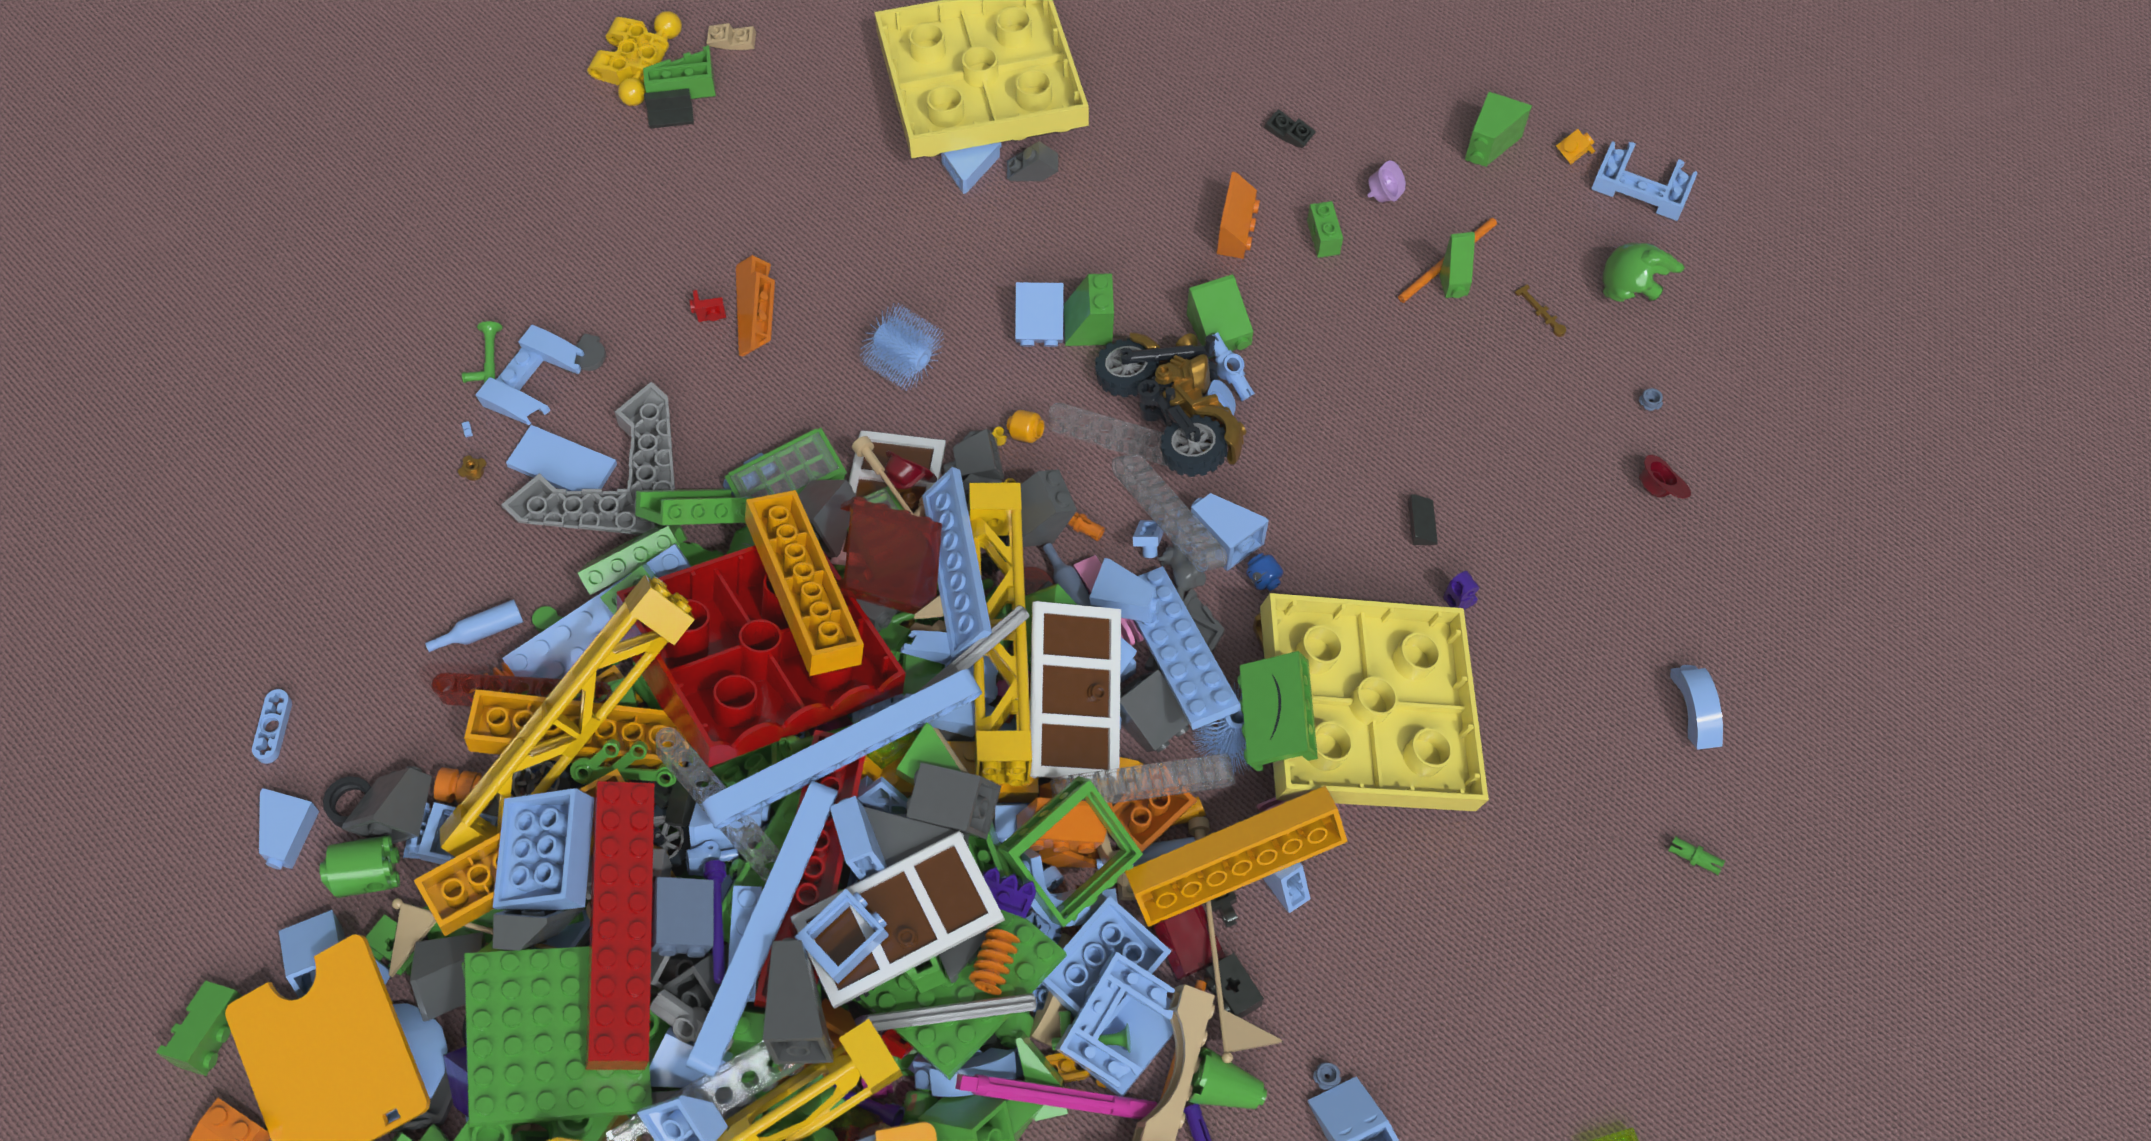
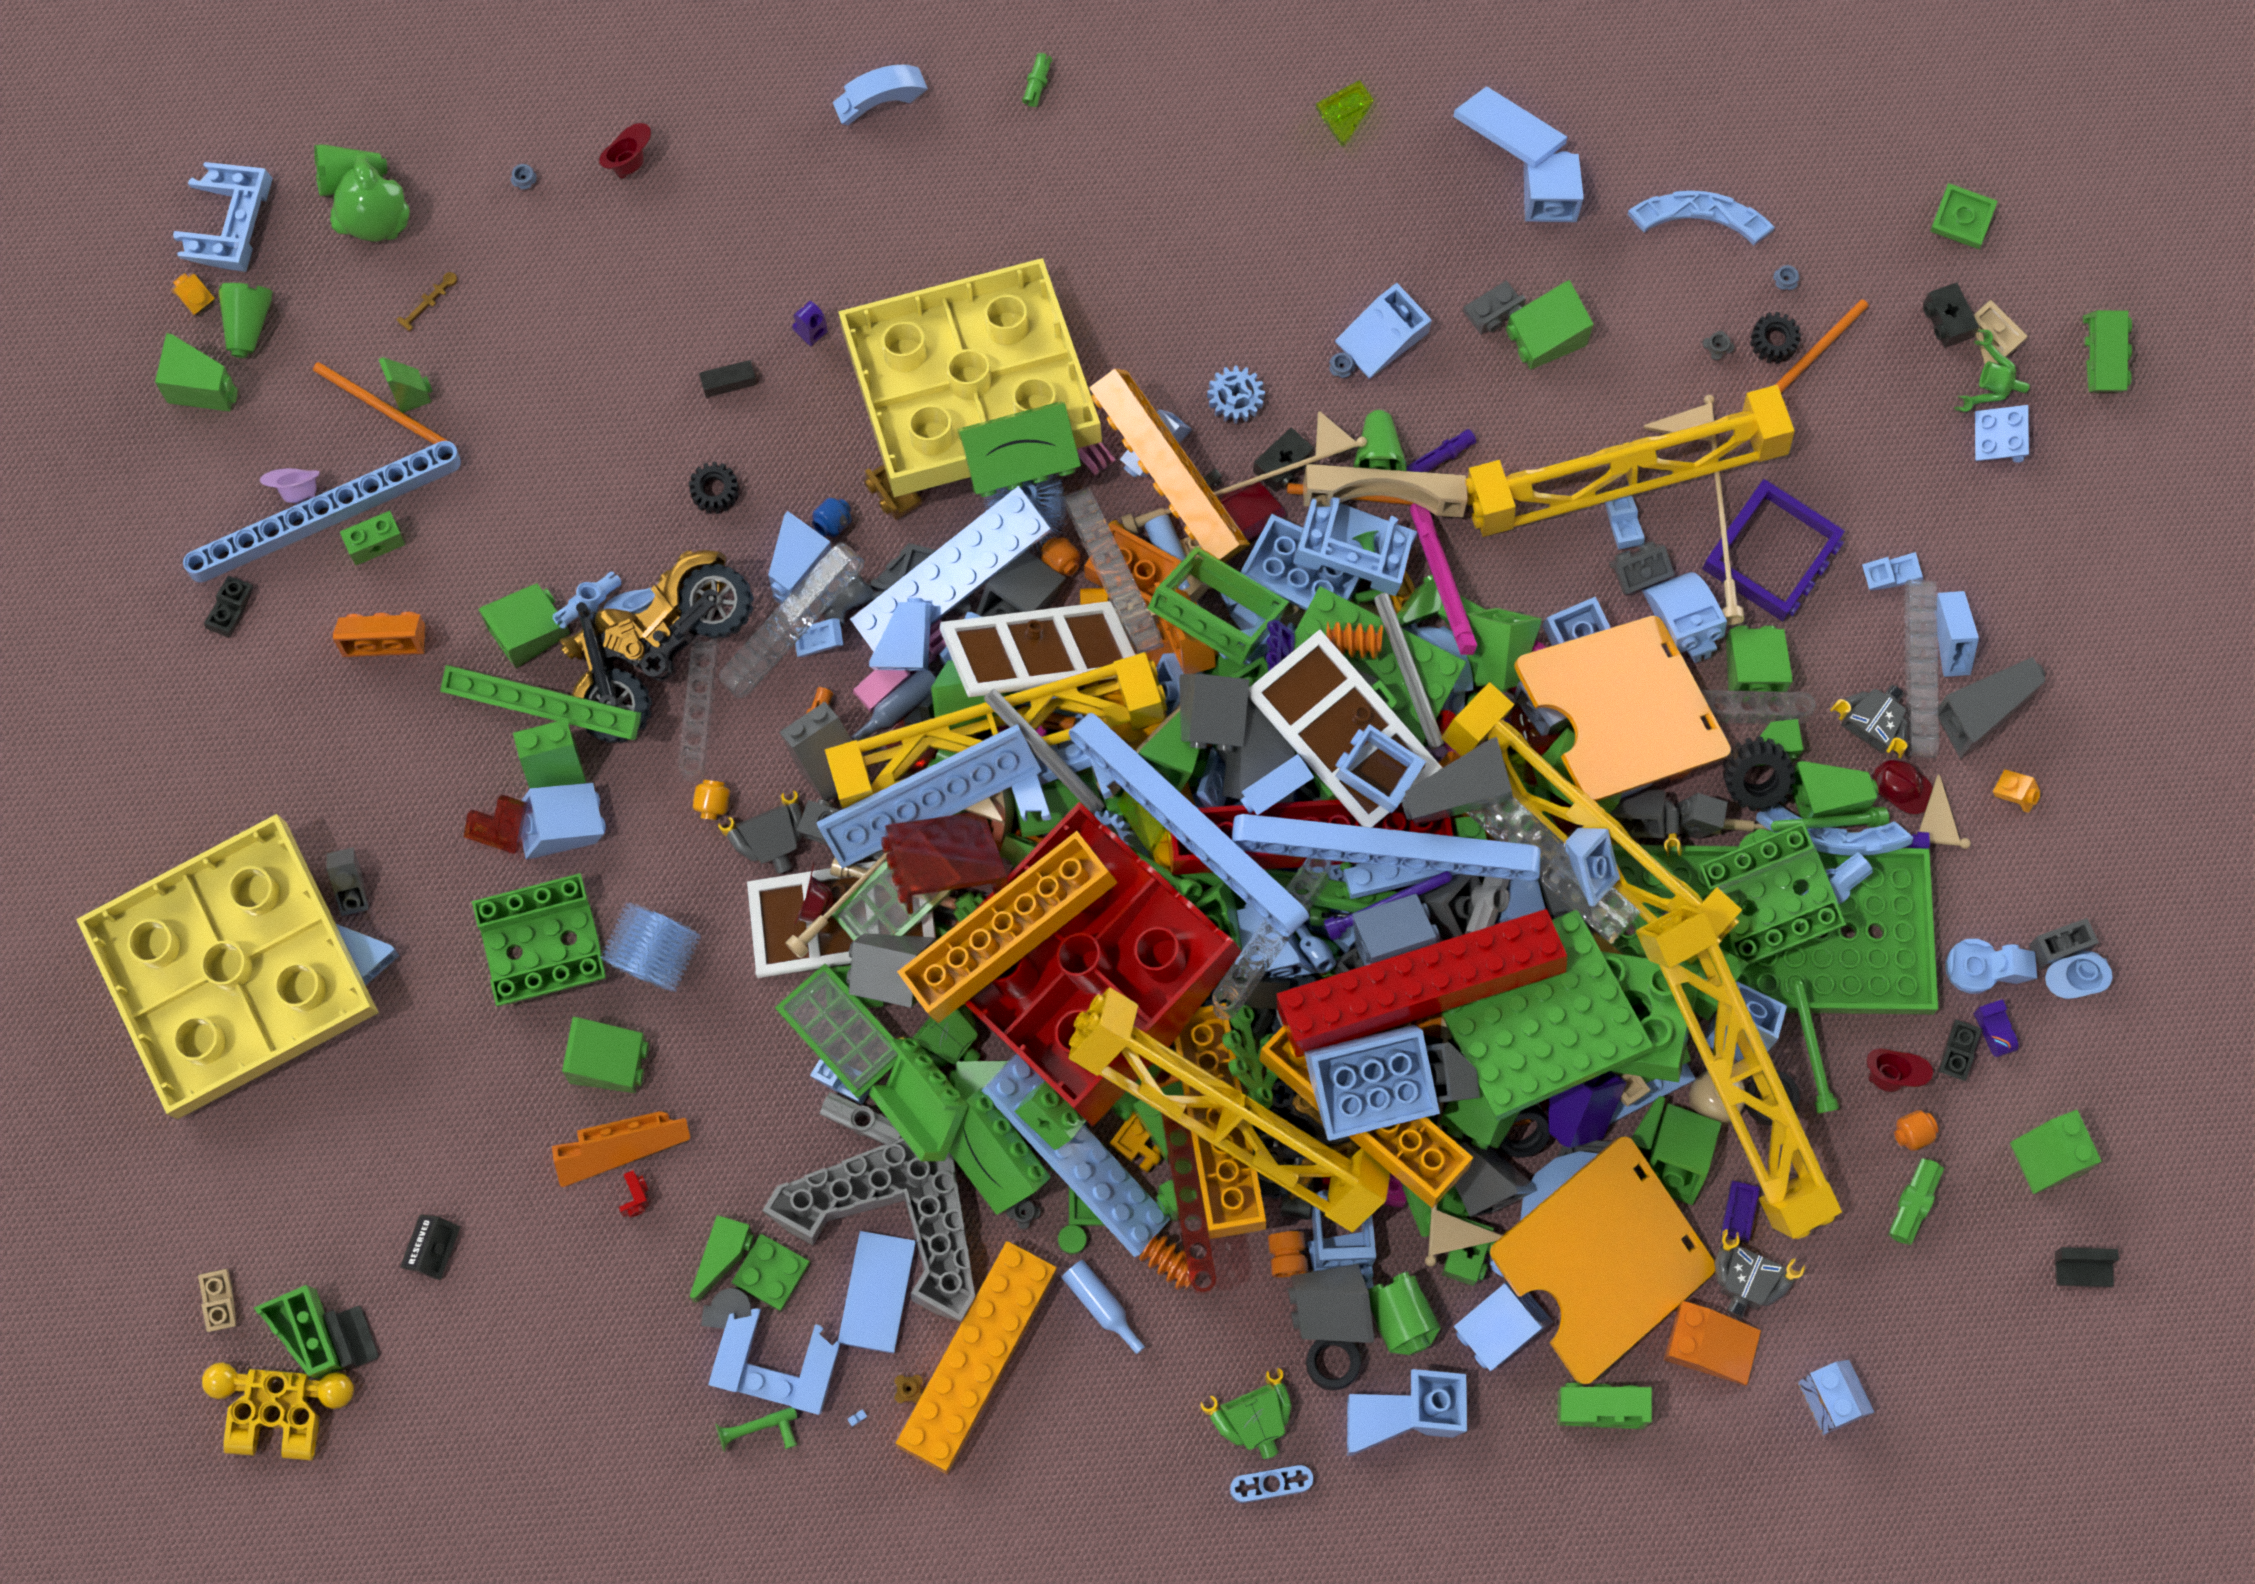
camera: 105 degrees left, 10 degrees up
none -> light blue beam [183,441,461,582]
none -> bright green cone [219,283,273,358]
none -> bright green cone [314,144,387,197]
none -> pearl dark grey panel [400,1214,461,1280]
none -> bright green plate [440,665,641,740]
none -> clear red plate [463,794,527,854]
none -> bright green slope [472,873,606,1007]
none -> bright green slope [562,1017,649,1093]
none -> black tyre [689,462,739,514]
none -> bright green slope [689,1215,754,1303]
none -> bright green plate [731,1234,810,1312]
none -> light grey piece [820,1092,902,1145]
none -> light orange brick [896,1241,1057,1475]
none -> dark grey plate [1006,1197,1040,1230]
none -> orange head [1041,537,1081,576]
none -> bright green torso [1201,1368,1291,1459]
none -> light blue gear [1207,366,1265,424]
none -> light blue slope [1411,1369,1467,1438]

